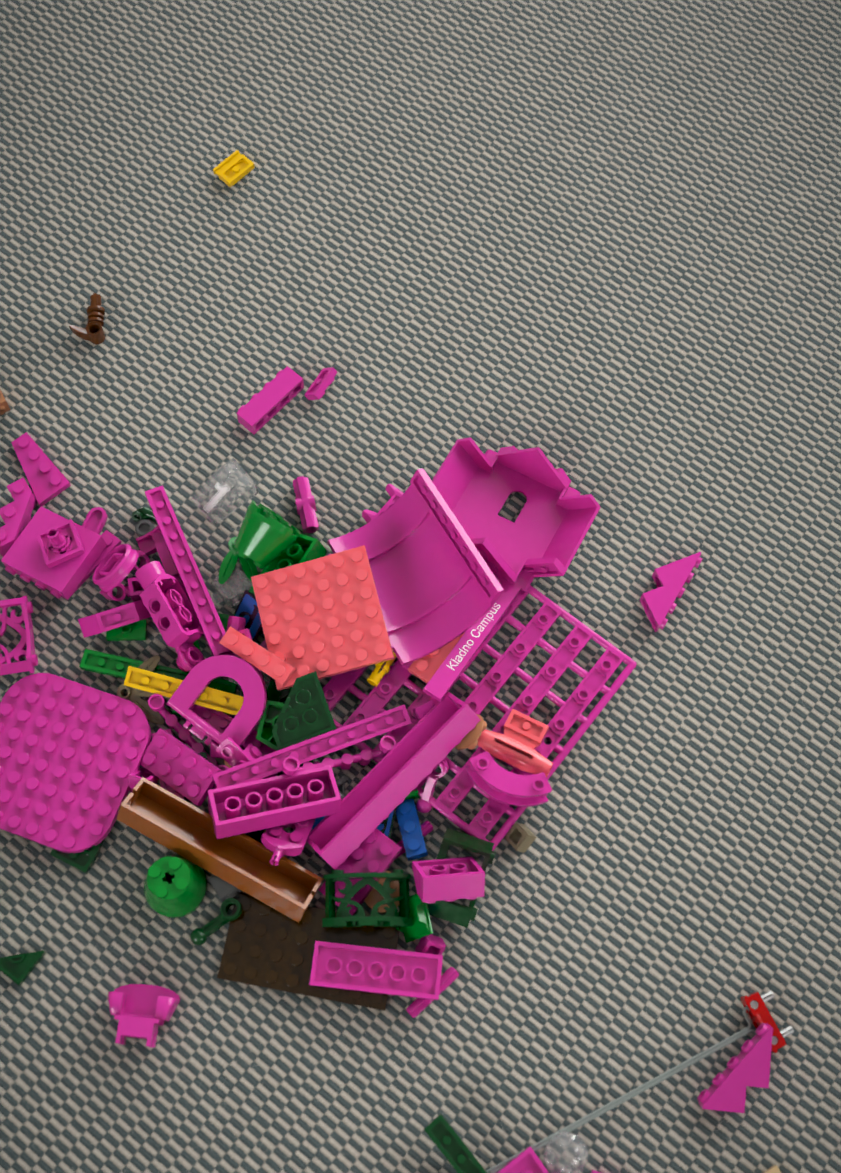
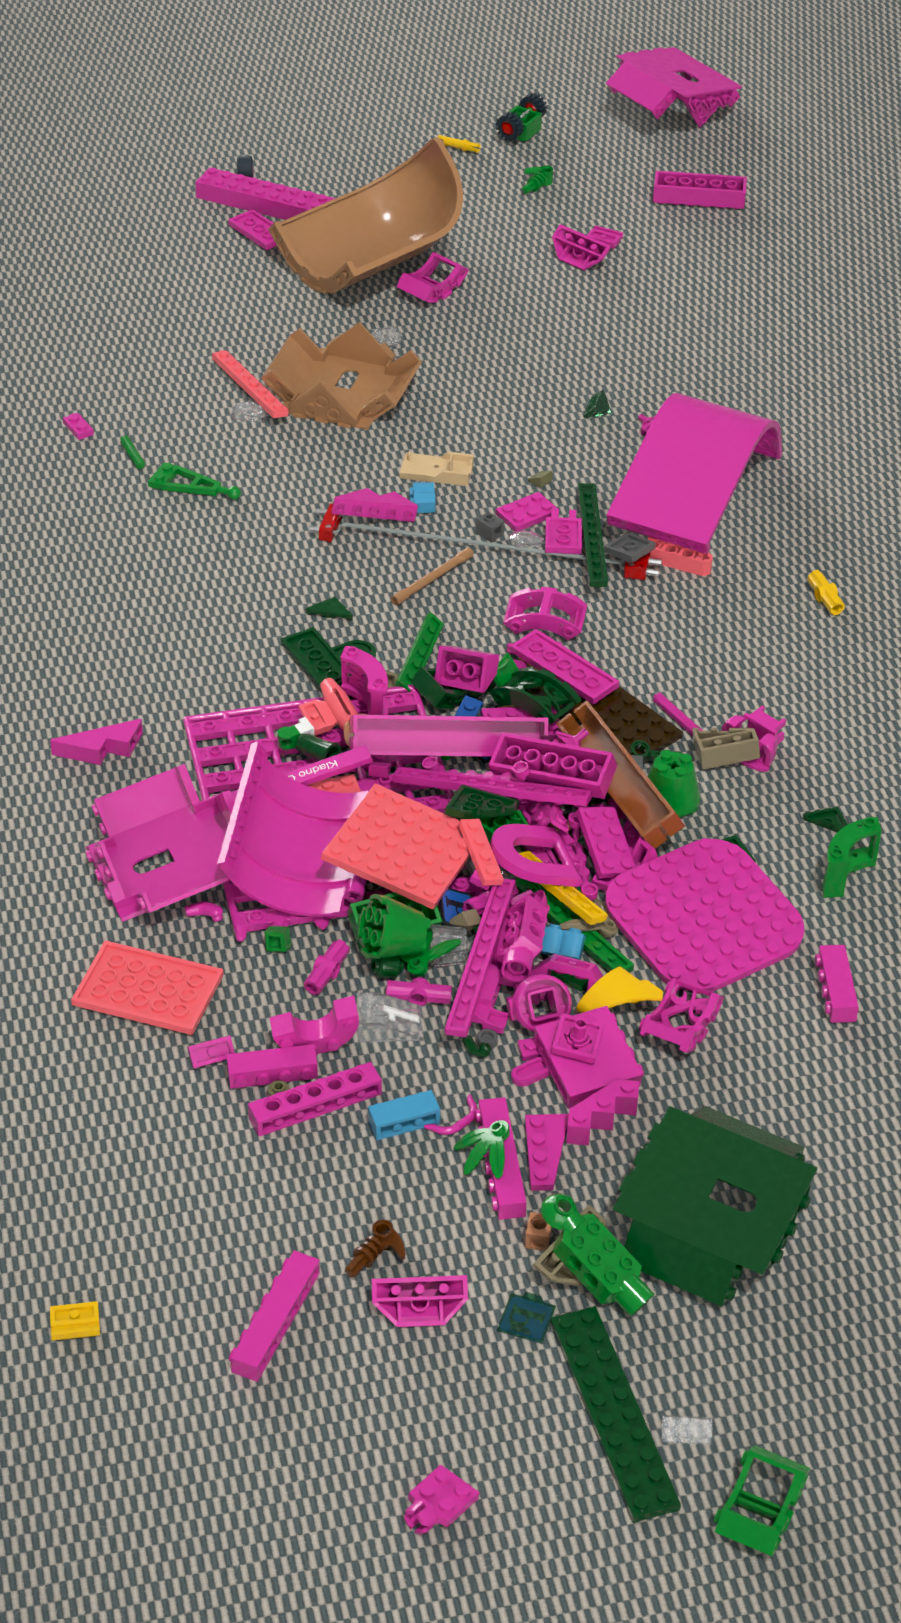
camera: 140 degrees left, 25 degrees down
none -> coral plate [71,940,224,1035]
none -> dark pink brick [229,1250,320,1382]
none -> dark pink brick [248,1062,382,1137]
none -> green slope [264,926,291,952]
none -> olive plate [268,1081,290,1096]
none -> dark pink brick [269,995,359,1055]
none -> green leg [277,717,314,750]
none -> dark green plate [281,627,376,700]
none -> dark green plant [296,734,341,762]
none -> dark green tile [306,596,353,621]
none -> dark azure brick [368,1090,440,1141]
none -> dark pink wedge [371,1275,468,1327]
none -> dark pink piece [386,978,452,1006]
none -> medium nougat piece [391,547,474,606]
none -> green plate [395,612,444,692]
none -> dark azure brick [409,482,435,513]
none -> dark pink animal [424,1094,478,1135]
none -> dark tan slope [449,909,481,931]
none -> green plant [453,1120,510,1179]
none -> dark pink brick [475,1097,527,1220]
none -> dark grey brick [476,512,504,543]
none -> dark pink window [503,587,587,641]
none -> dark azure brick [540,924,586,960]
none -> yellow panel [576,966,663,1013]
none -> dark pink axle [653,692,703,736]
none -> dark tan wedge [692,728,760,769]

